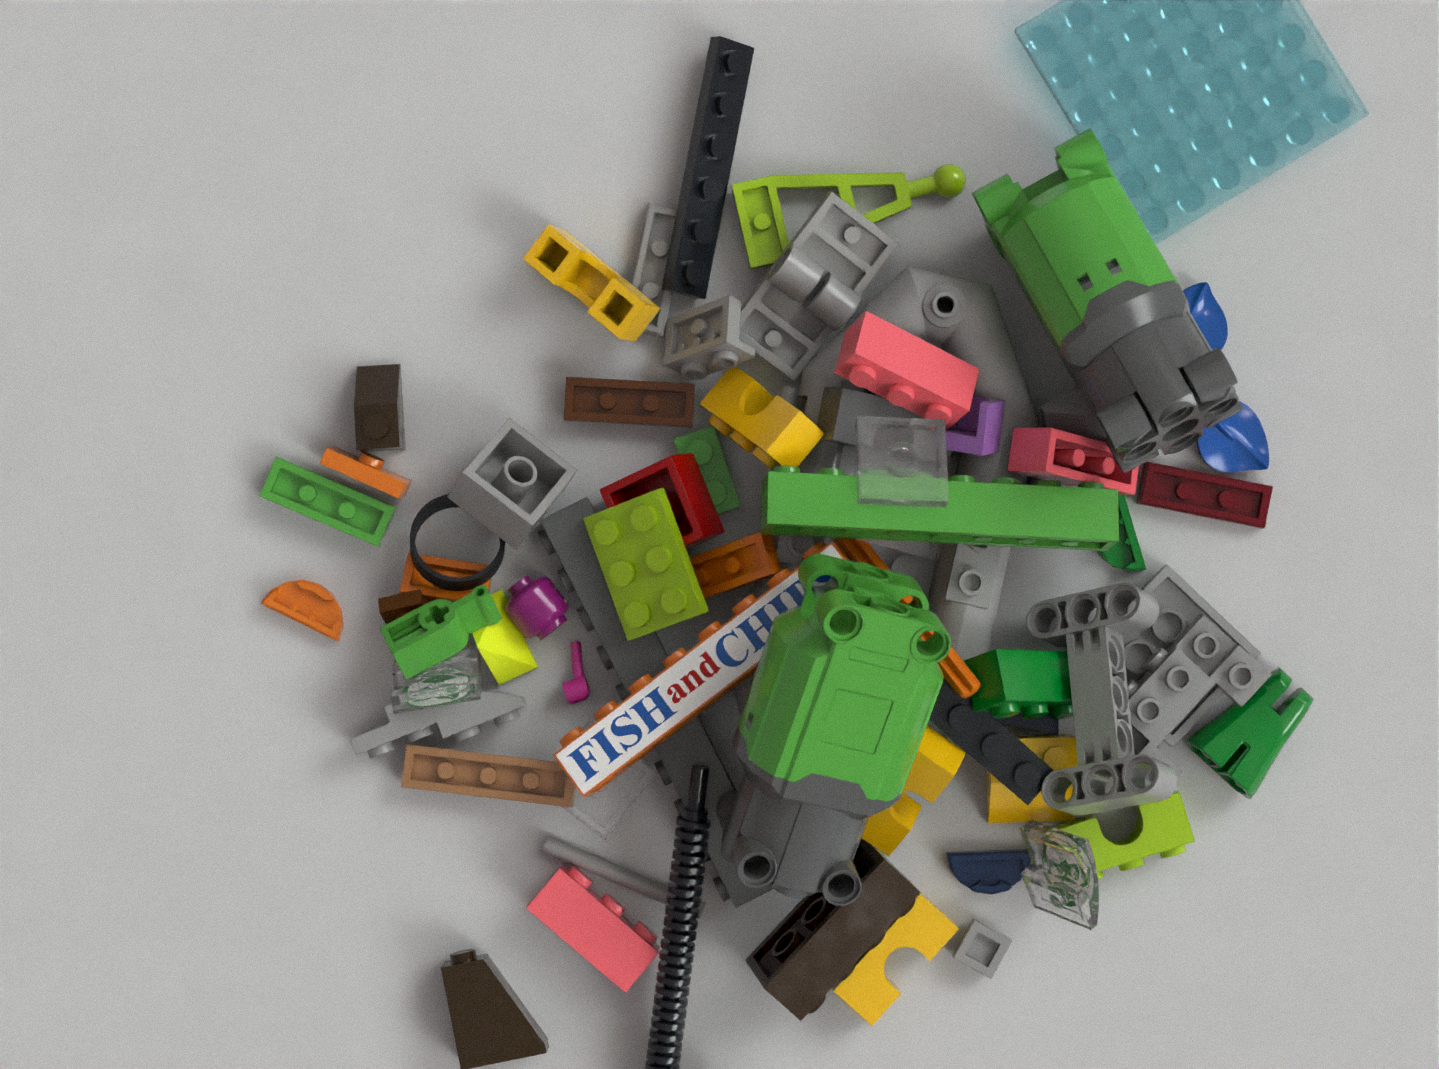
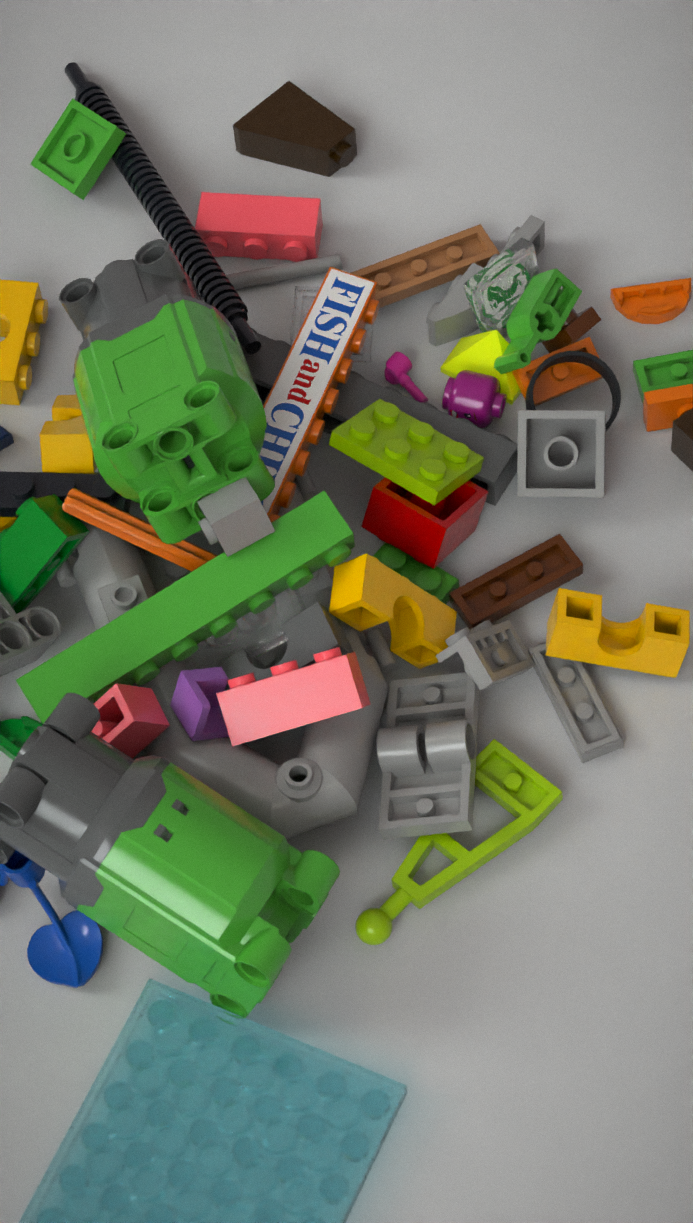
camera: 155 degrees right, 30 degrees down
black plate [661,36,754,299] -> none
orange plate [690,532,781,600] -> none
dark brown slope [745,838,921,1021] -> none
clear tile [855,416,949,508] -> none
none -> light grey brick [197,477,275,557]

